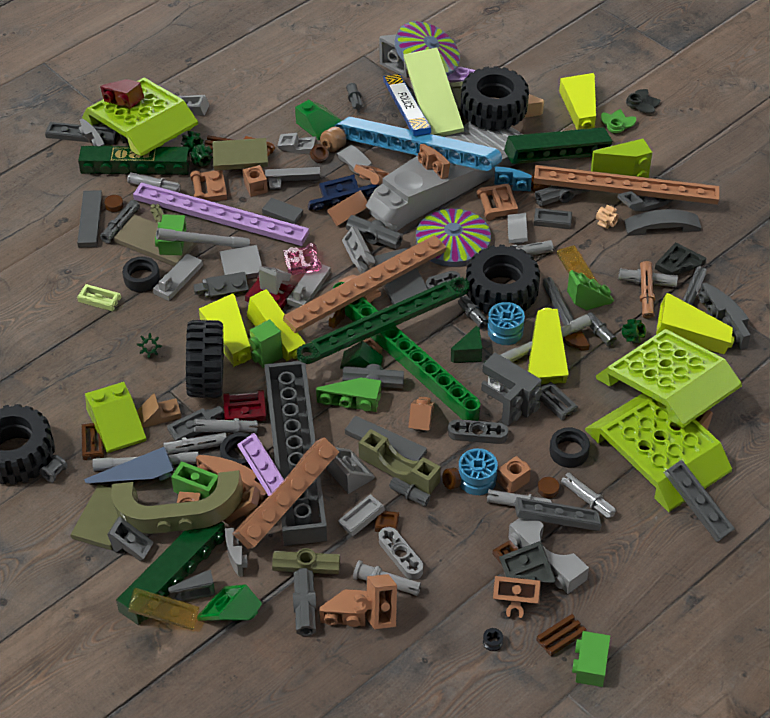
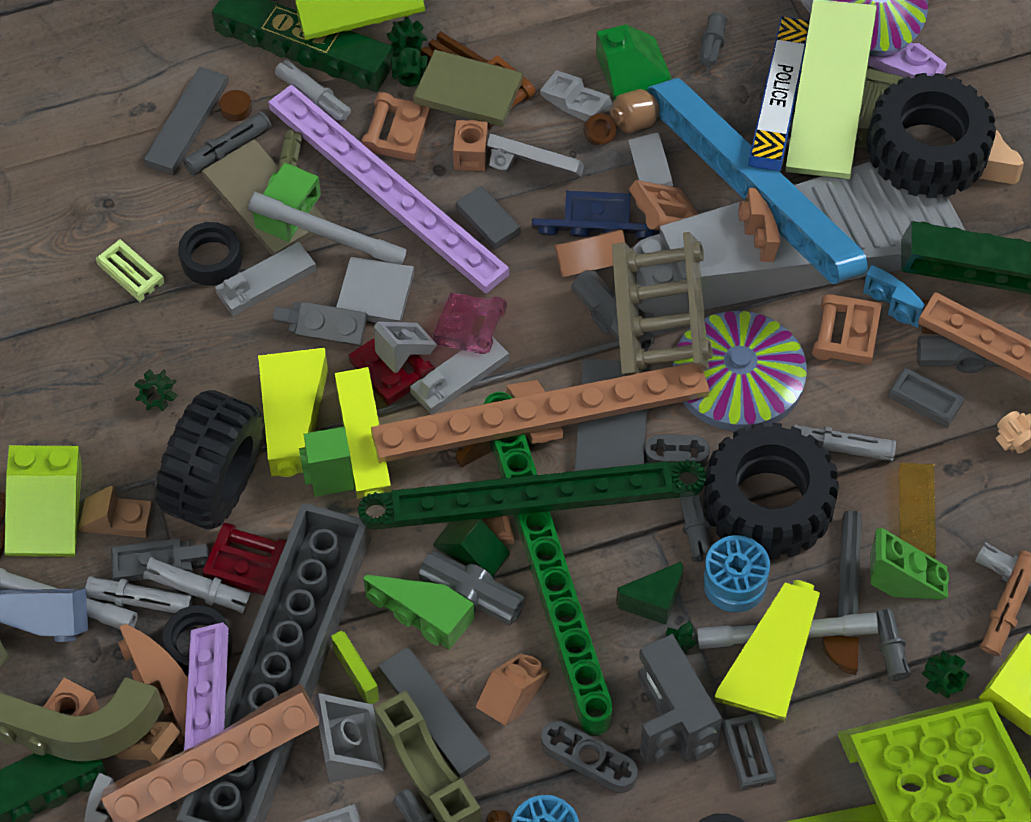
camera: 25 degrees right, 10 degrees up
bright green brick [171,461,218,500] -> none
light grey hinge [342,226,375,273] -> none
light grey slope [508,213,528,244] -> none
none -> lime tile [331,630,379,704]
none -> dark tan fence [612,232,713,376]

